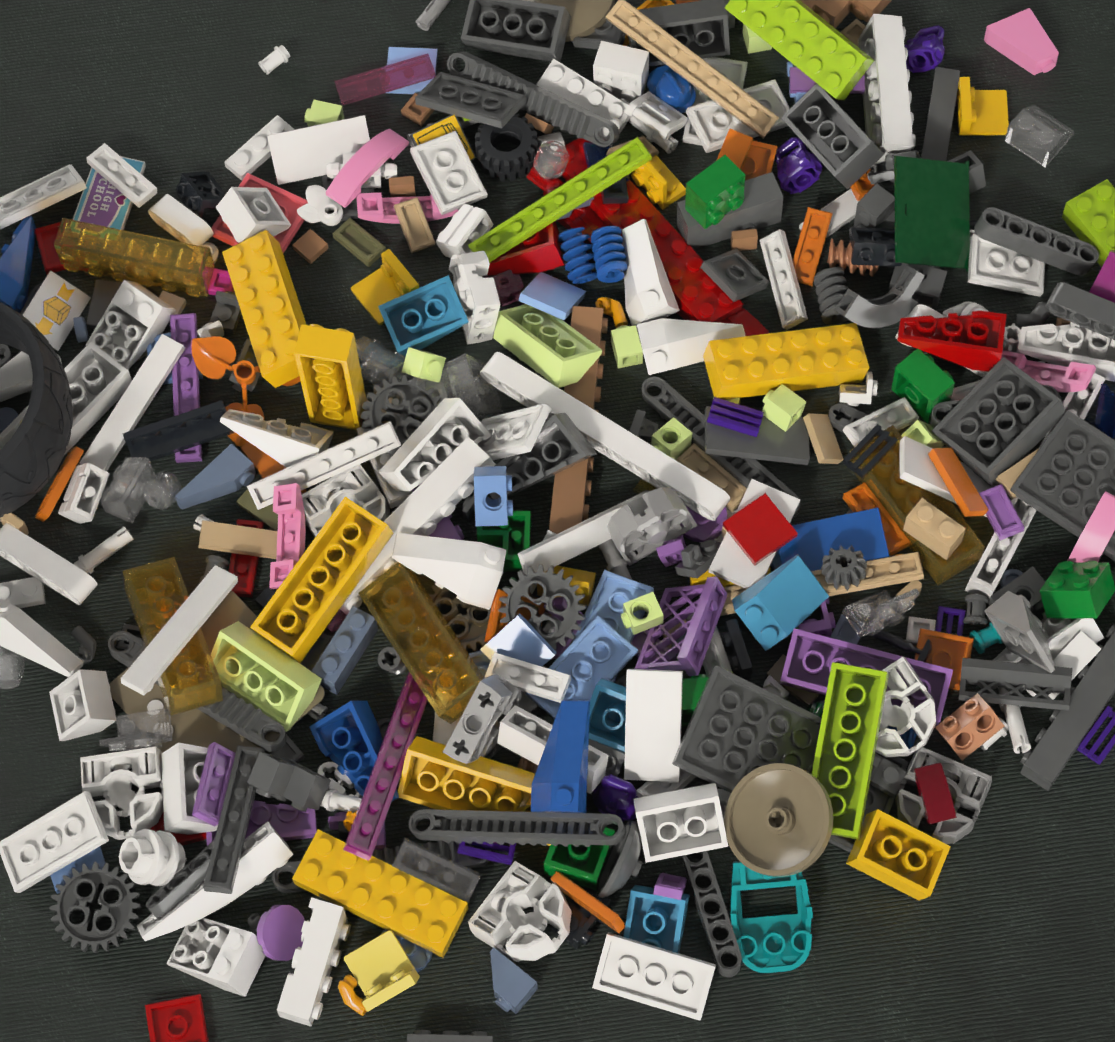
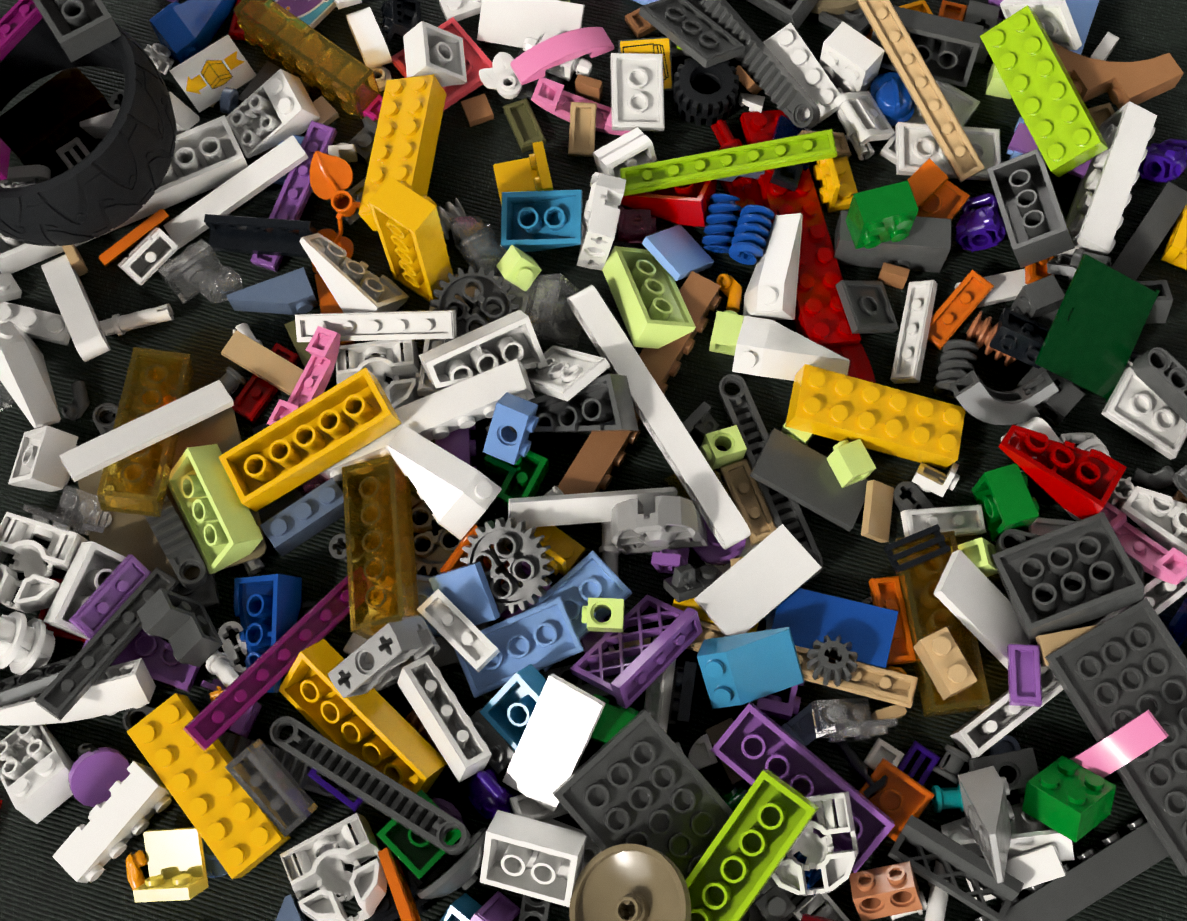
camera: 25 degrees right, 5 degrees up
blue wedge [531,701,590,813] -> none
clear head [533,141,569,179] -> none
dark purple tile [707,397,764,437] -> none
red tile [723,493,798,566] -> none
orange tile [928,448,988,517] -> none

